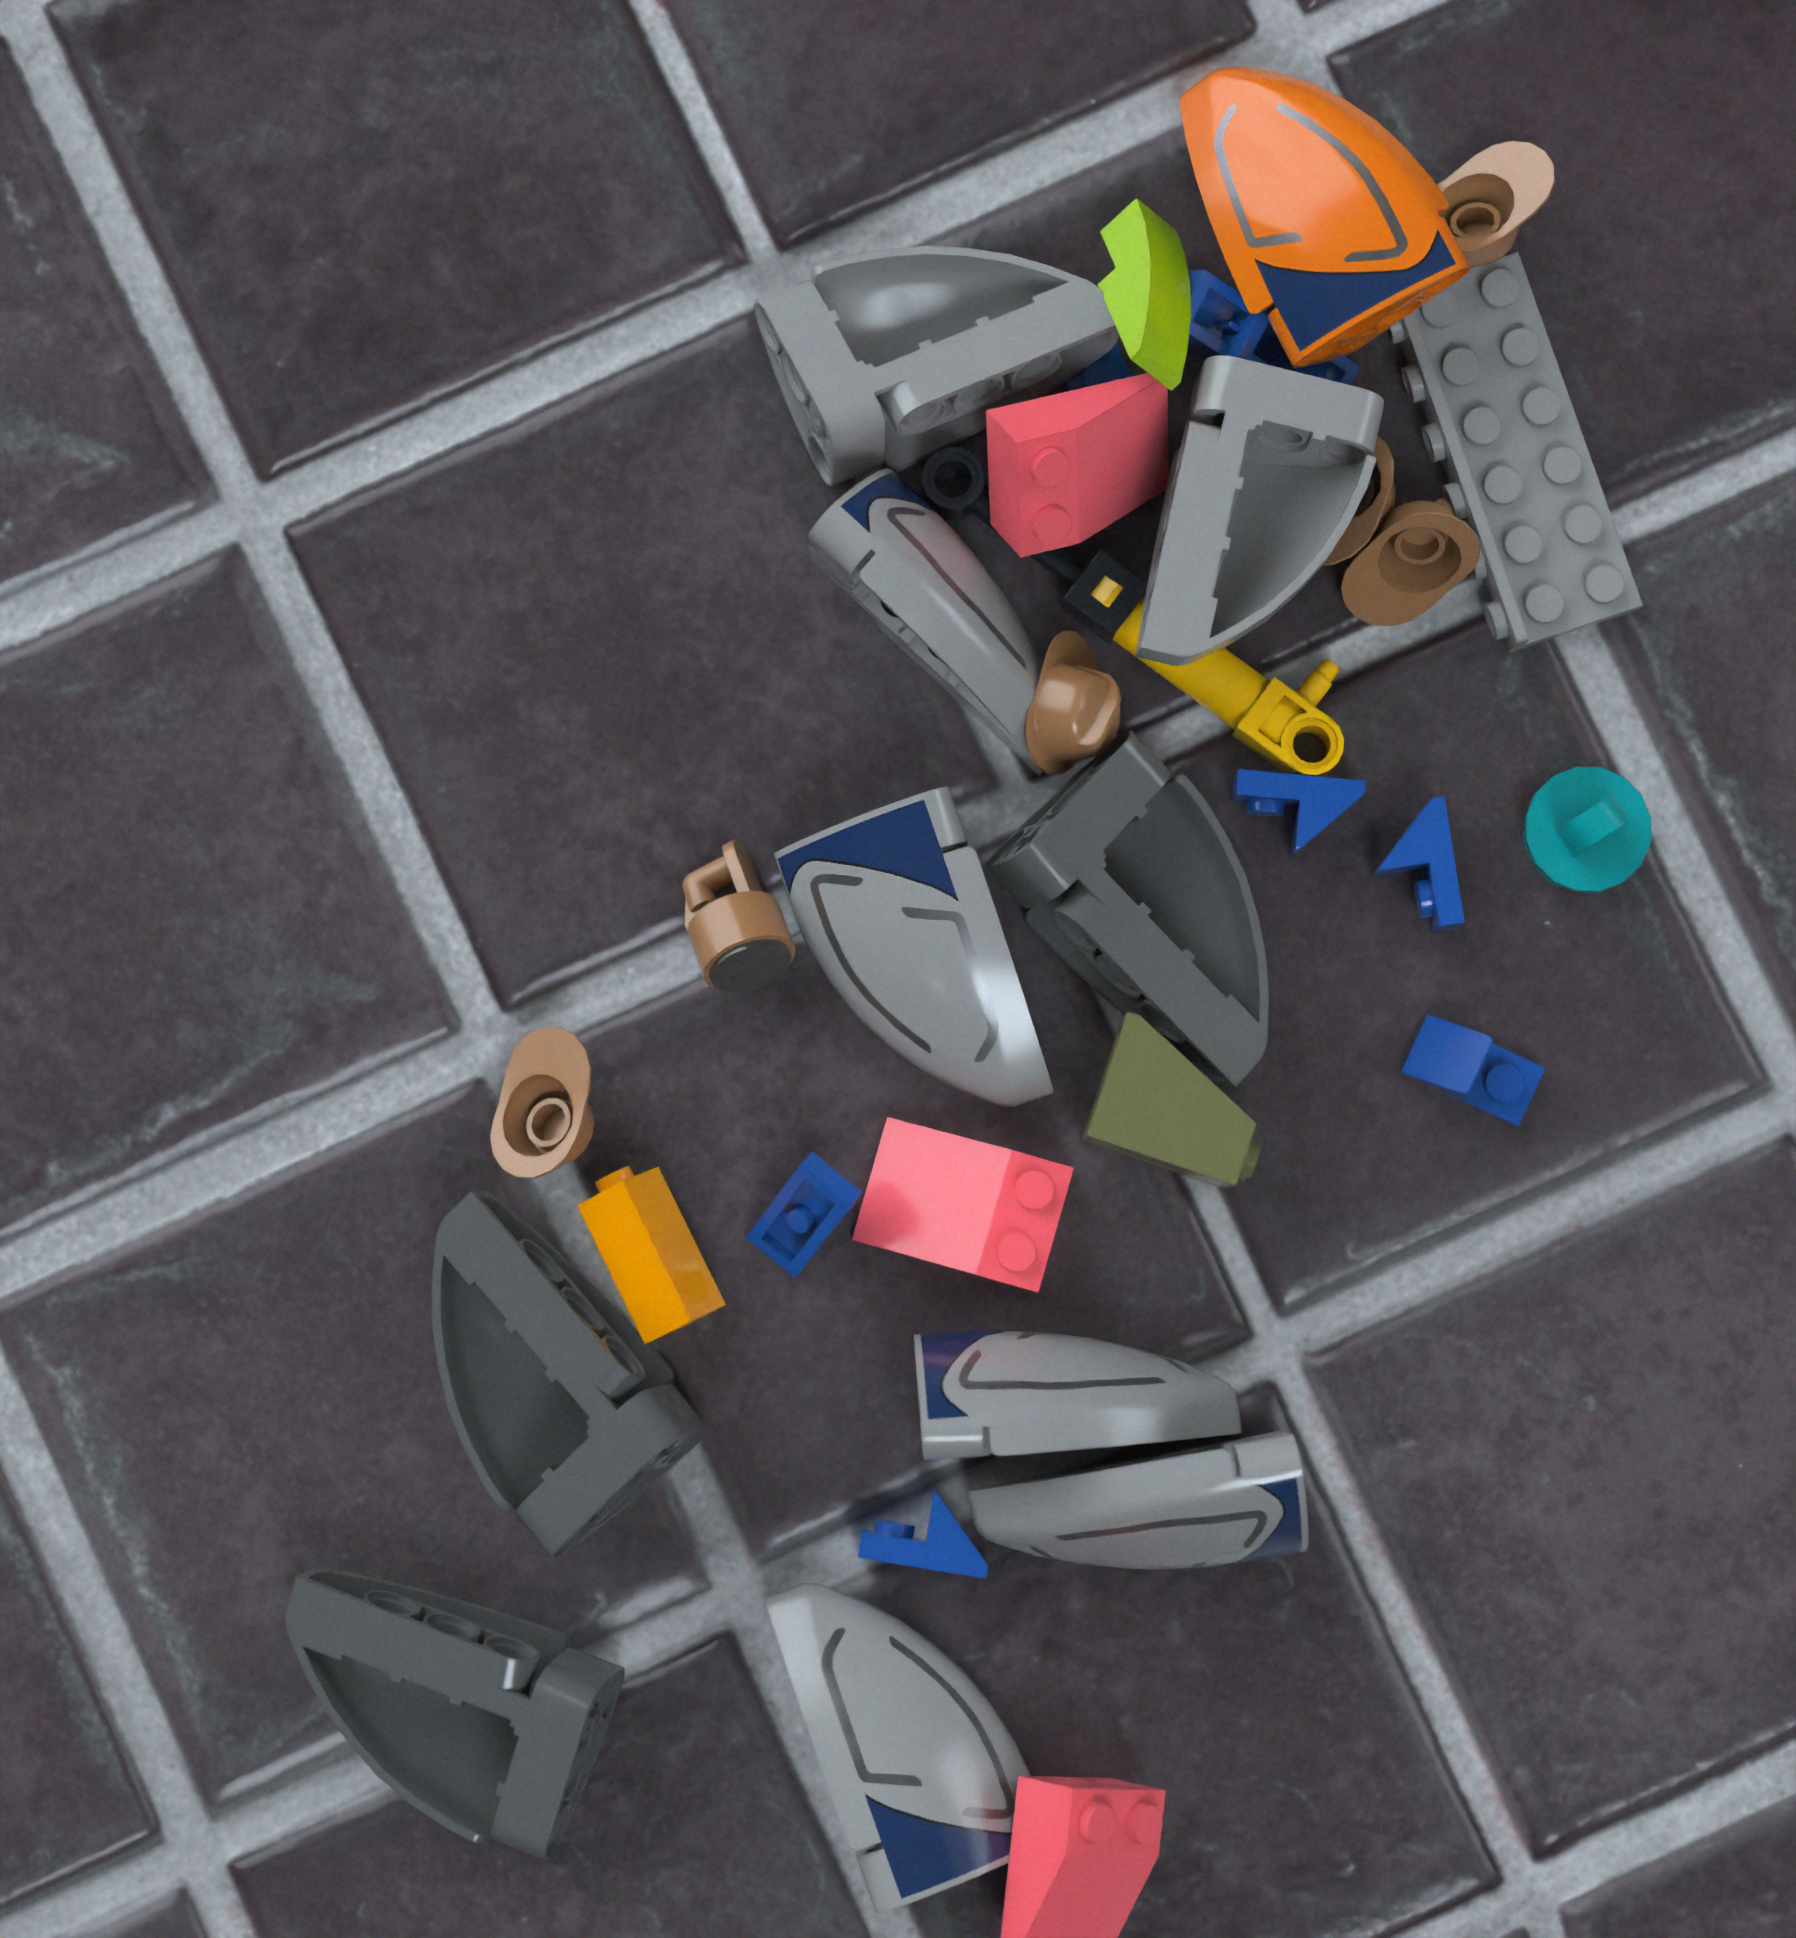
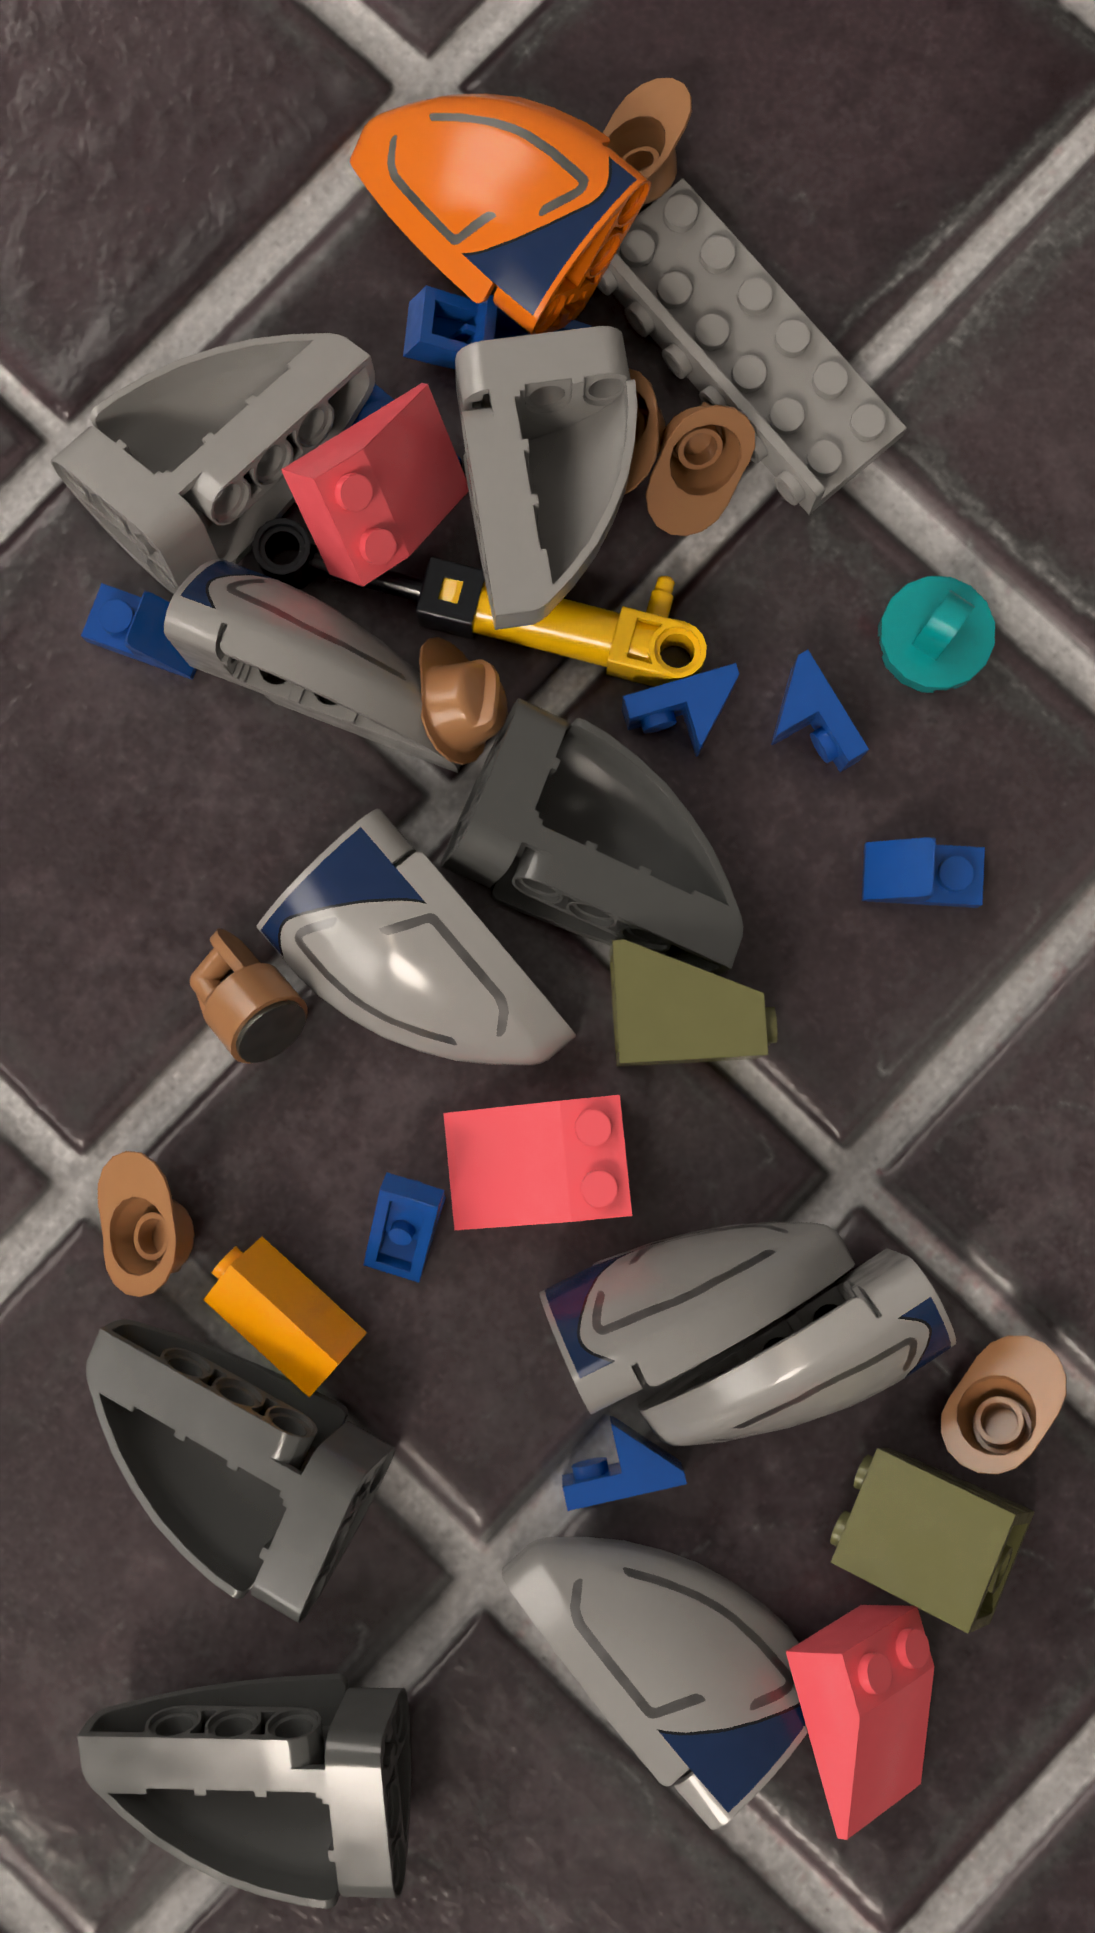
camera: 15 degrees left, 0 degrees up
lime slope [1098,198,1191,391] -> none
none -> blue slope [81,583,197,680]
none -> olive slope [830,1448,1035,1634]
none -> medium nougat piece [941,1335,1067,1475]

